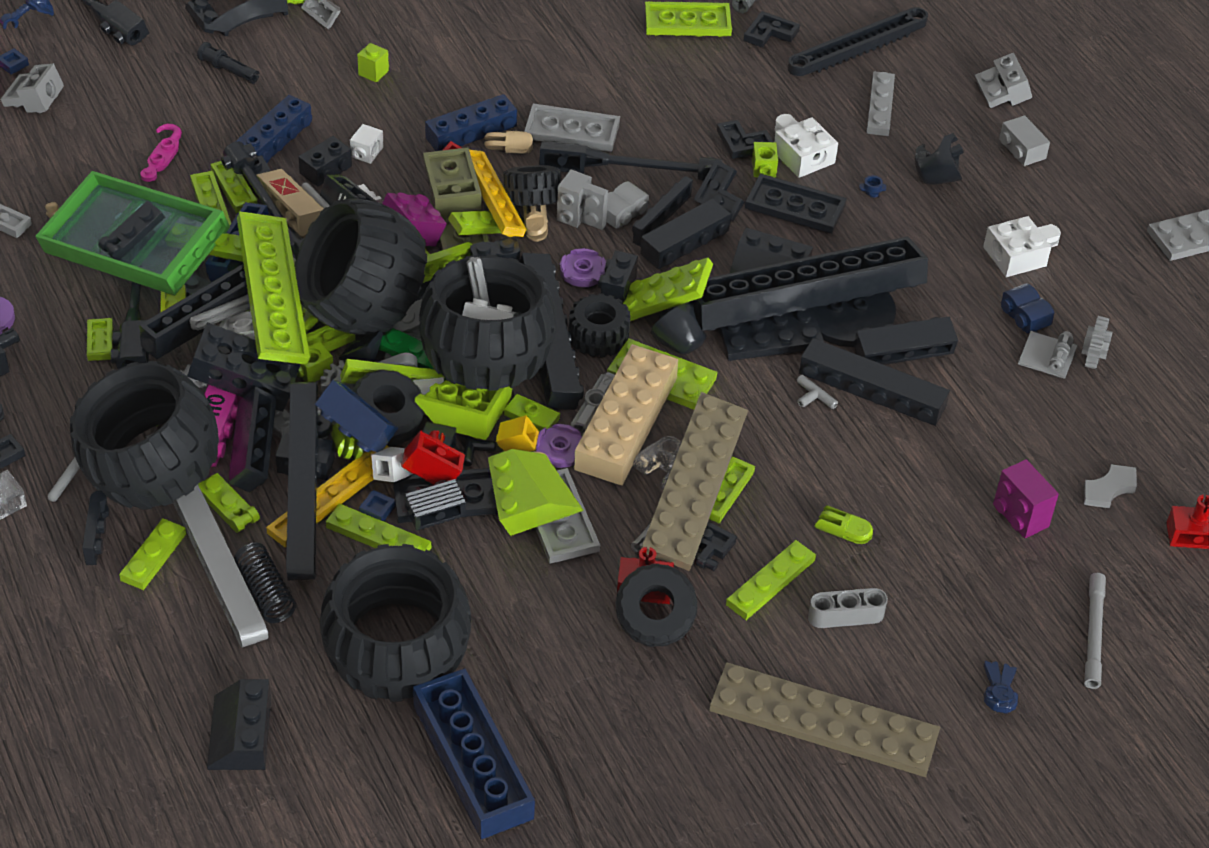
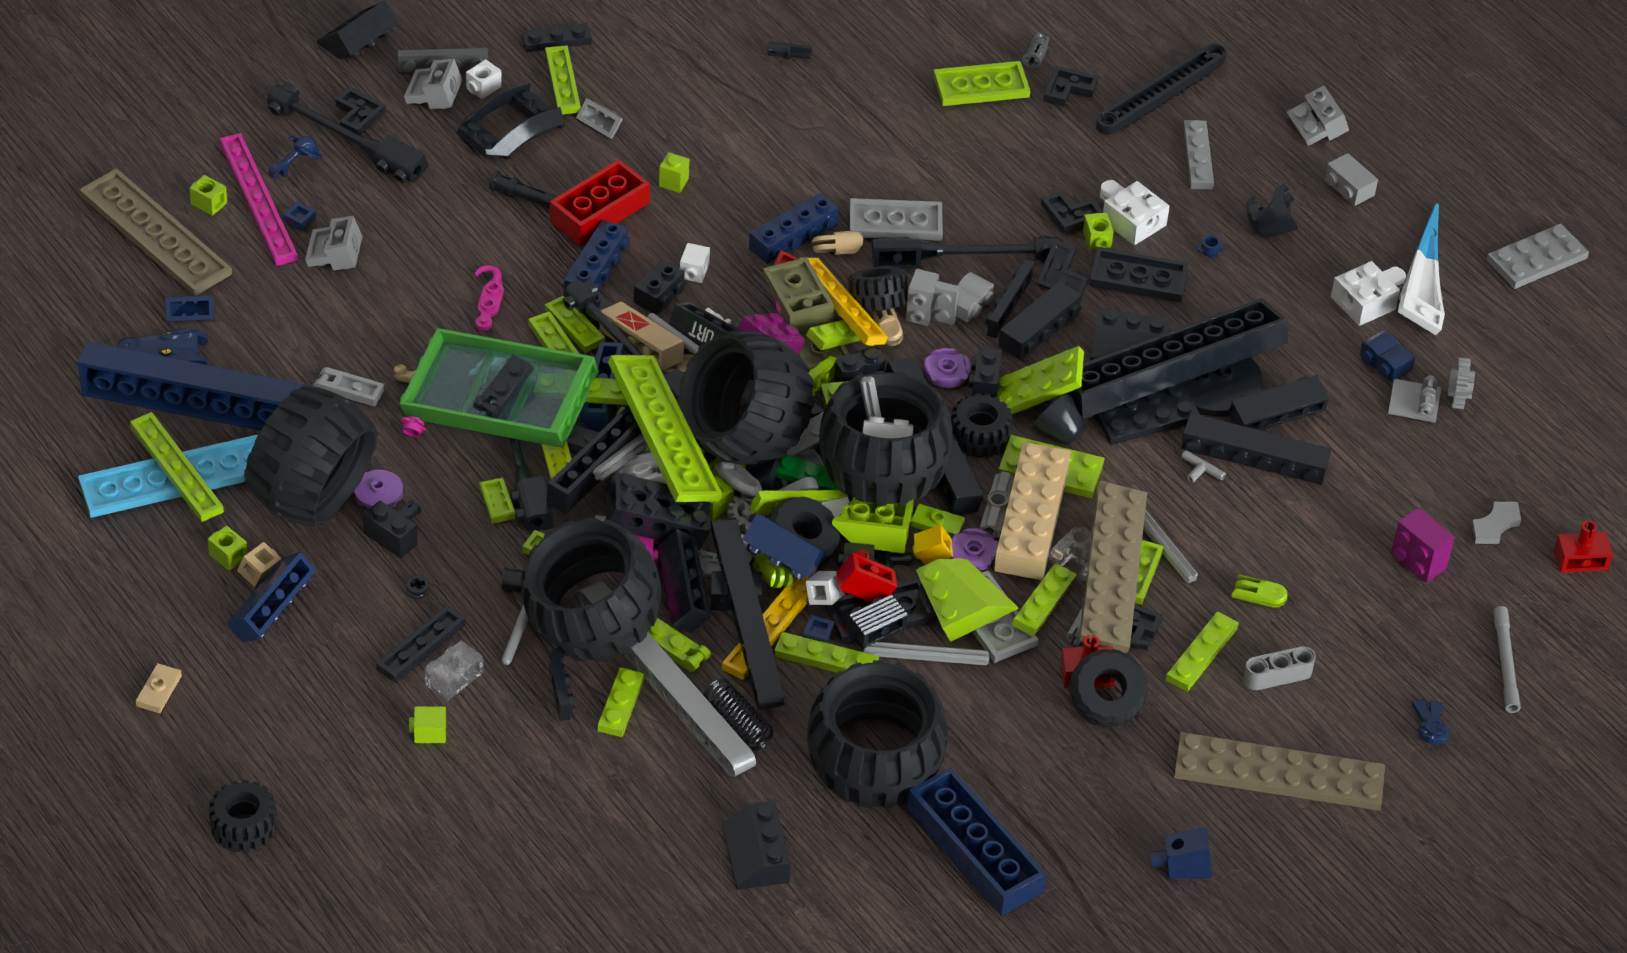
camera: 10 degrees left, 0 degrees up
none -> dark pink plate [401,416,426,437]
none -> red brick [550,159,650,246]
none -> light grey piece [714,461,763,497]
none -> light grey axle [864,642,989,666]
none -> lime plate [1012,563,1077,637]
none -> light grey axle [1143,510,1198,583]
none -> dark blue torso [1150,827,1212,879]
none -> white plate [1398,203,1445,335]

